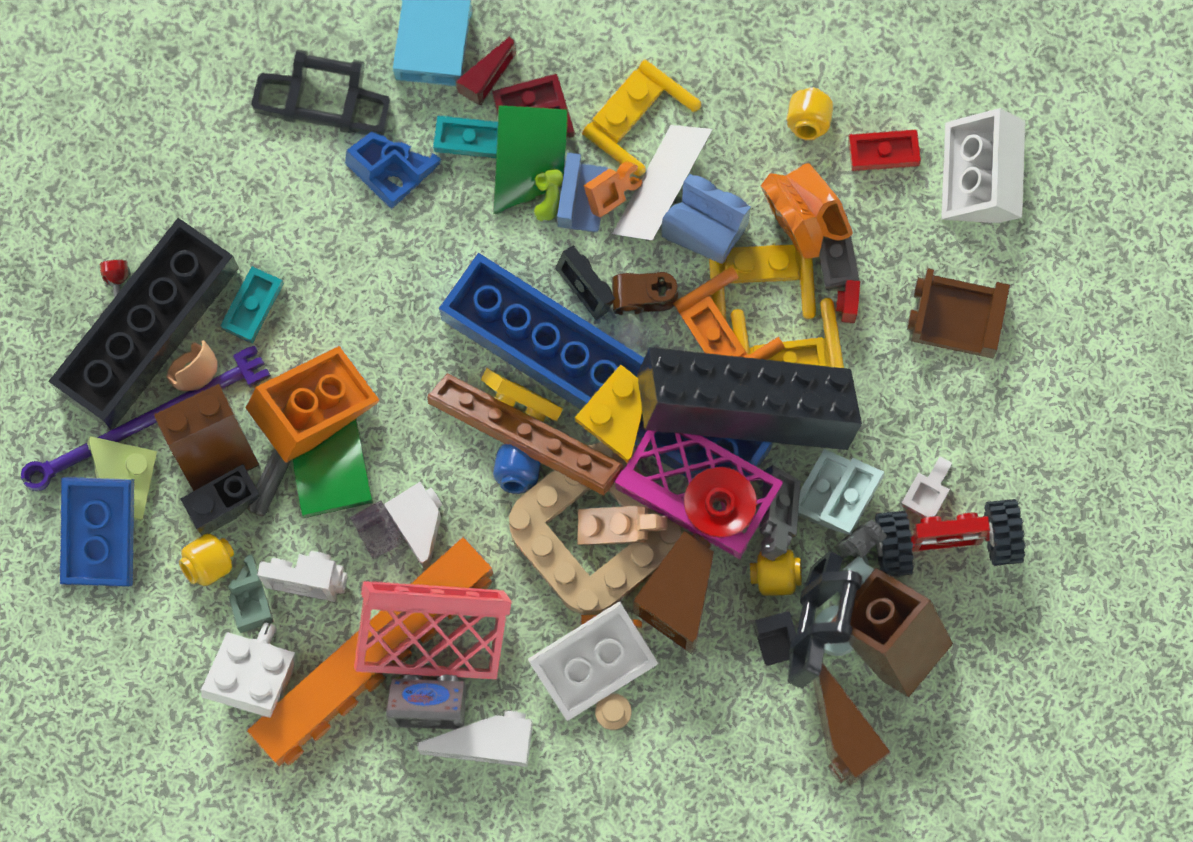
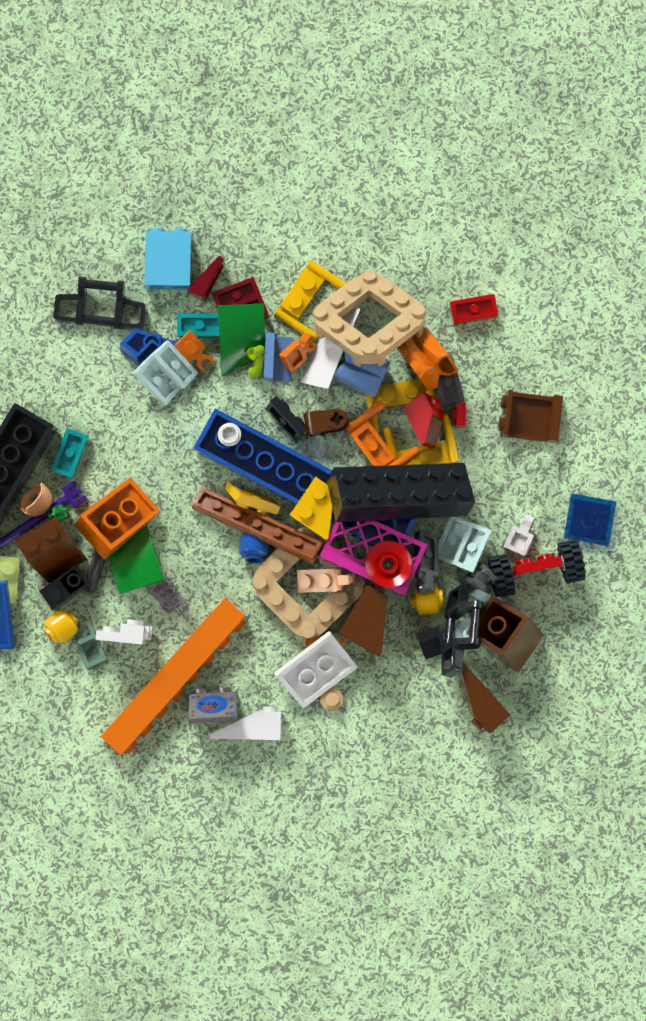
camera: 10 degrees left, 10 degrees up
white plate [201,623,295,718] -> none
coral fence [354,581,512,680] -> none
white slope [384,482,442,569] -> none
yellow head [787,88,833,140] -> none
white slope [942,108,1025,223] -> none
none -> green plate [48,504,71,520]
none -> light aqua slope [132,340,198,406]
none -> orange plate [174,330,214,371]
none -> white plate [218,423,241,446]
none -> tan plate [313,270,425,367]
none -> red slope [403,392,444,449]
none -> clear blue tile [563,493,616,547]

